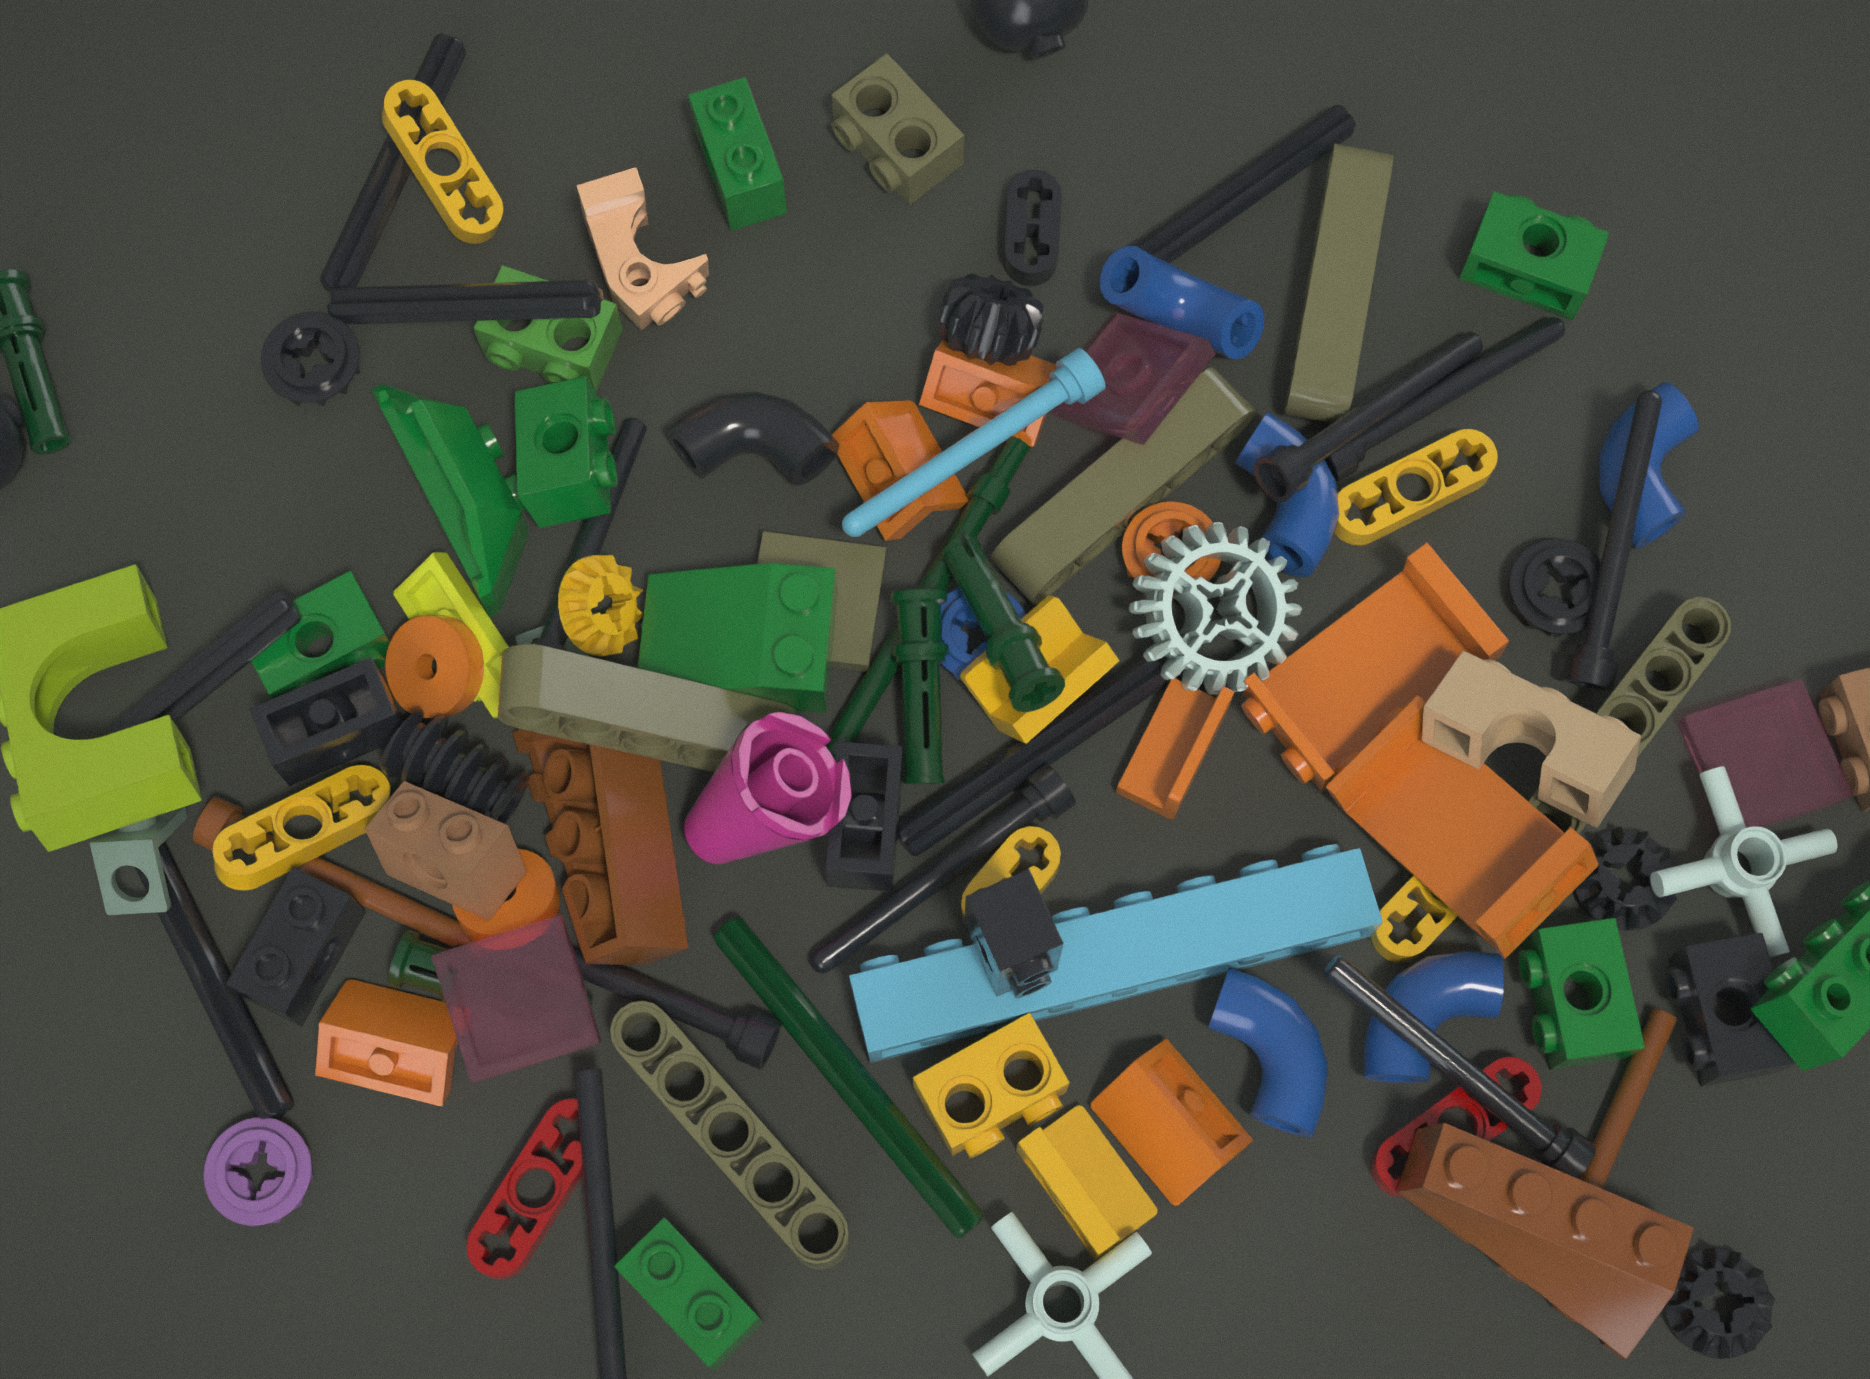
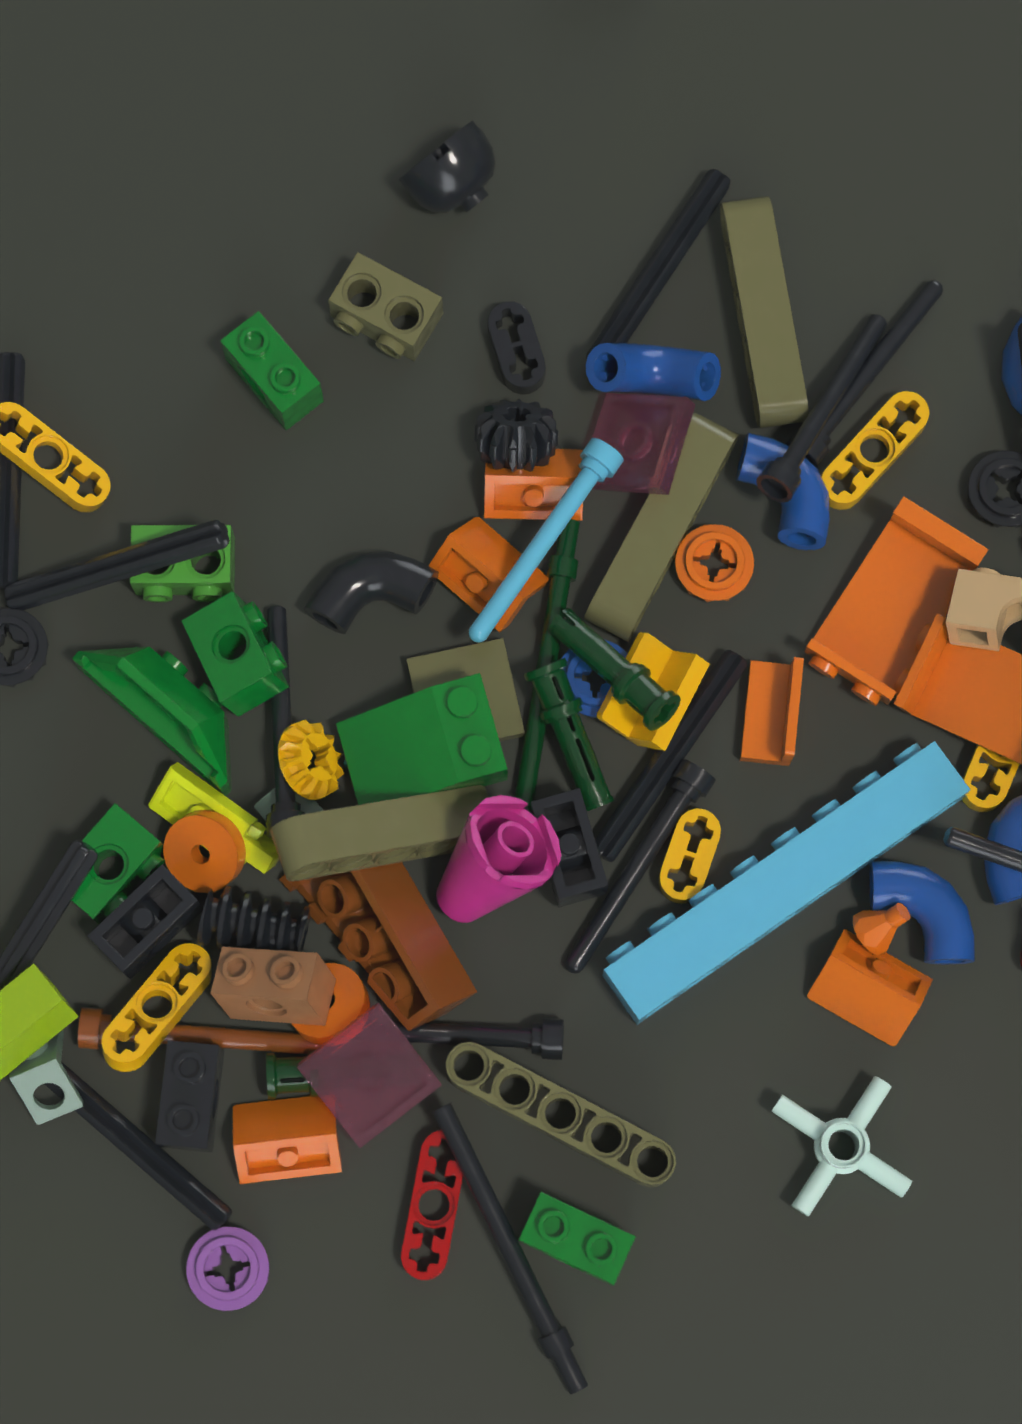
camera: 20 degrees left, 5 degrees up
light nougat tile [577,167,709,331] -> none
dark green axle [714,916,983,1238] -> none
yellow brick [913,1013,1070,1158] -> none
black brick [964,869,1064,998] -> none
yellow panel [1016,1105,1157,1261] -> none
light aqua gear [1129,522,1302,695] -> none
green brick [1459,191,1610,320] -> none
none -> orange rock [852,903,910,956]

